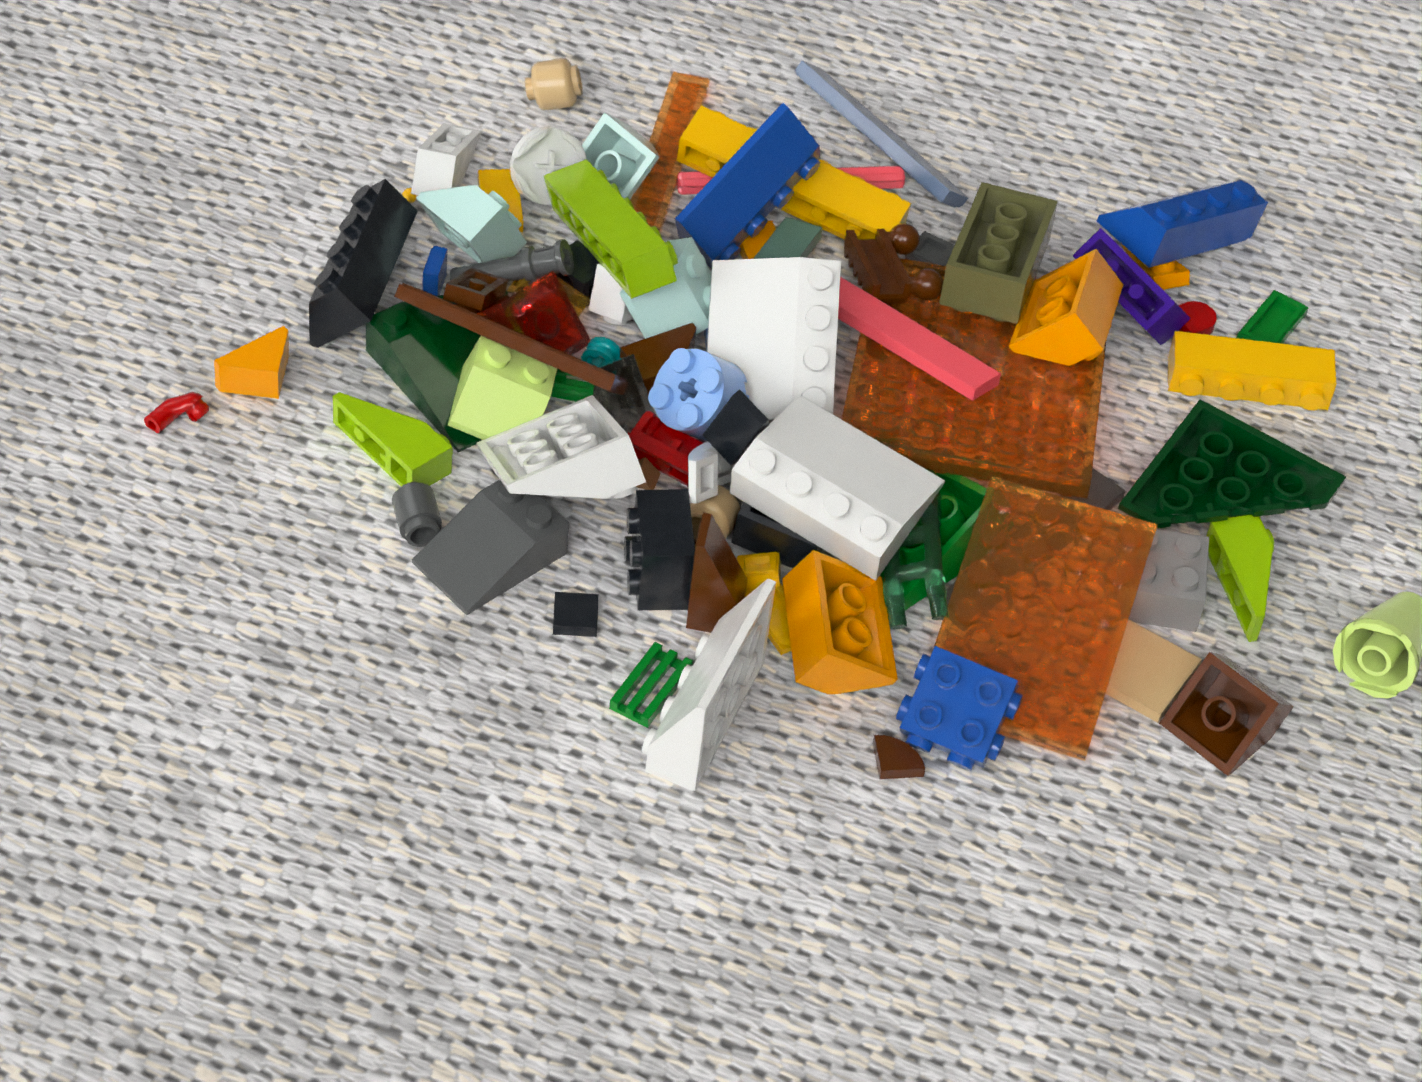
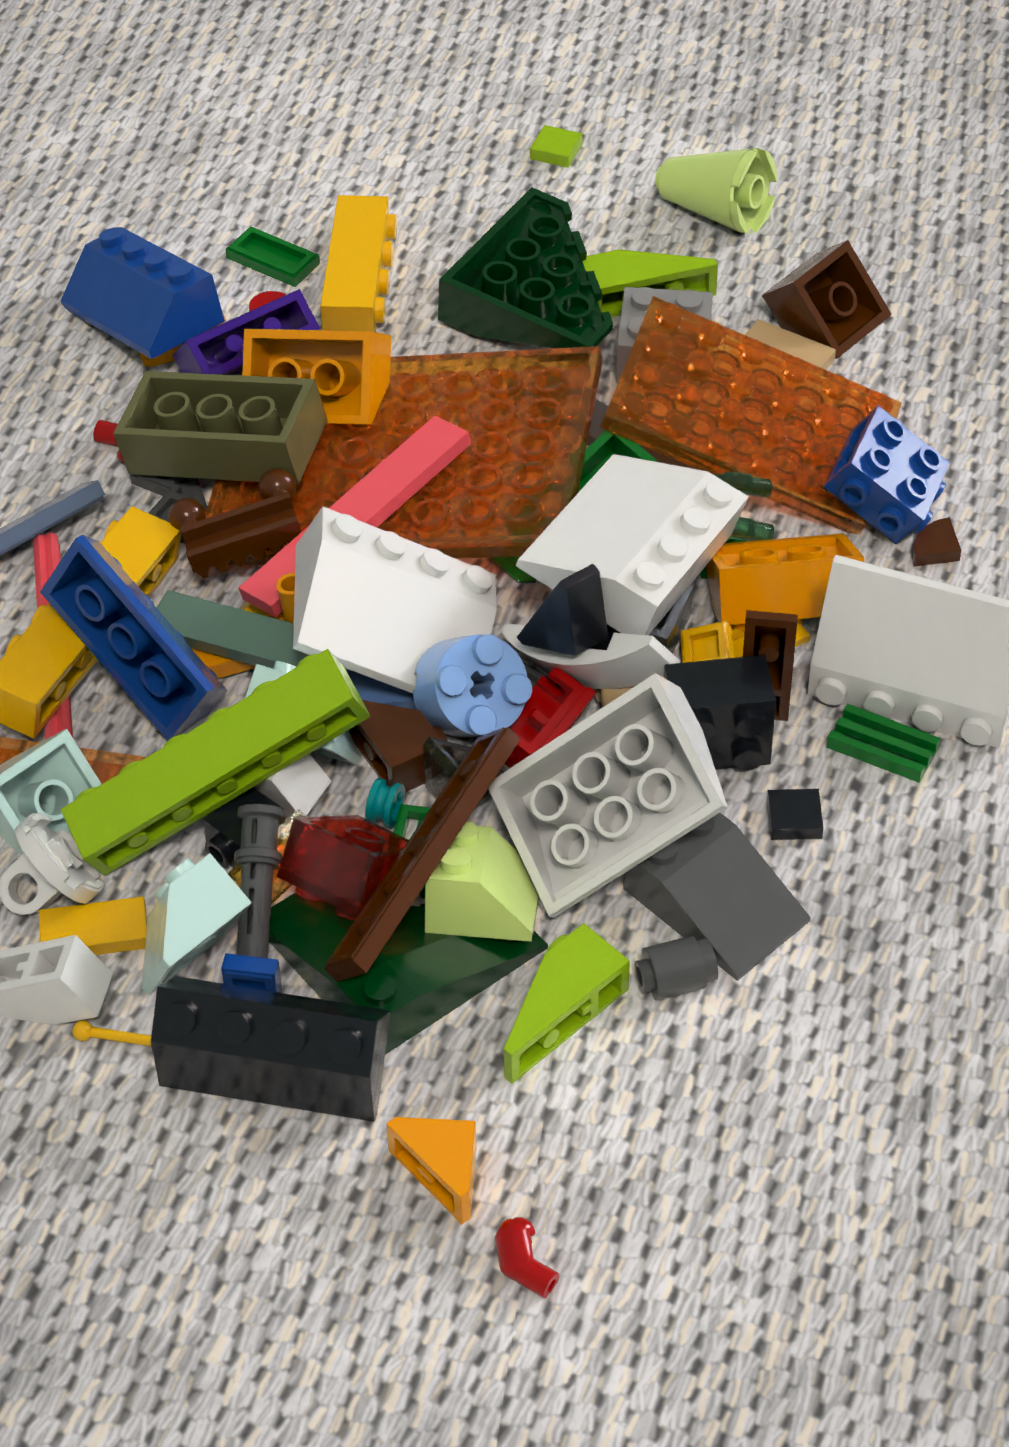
camera: 85 degrees left, 0 degrees up
reddish brown plate [443,268,508,313] -> none

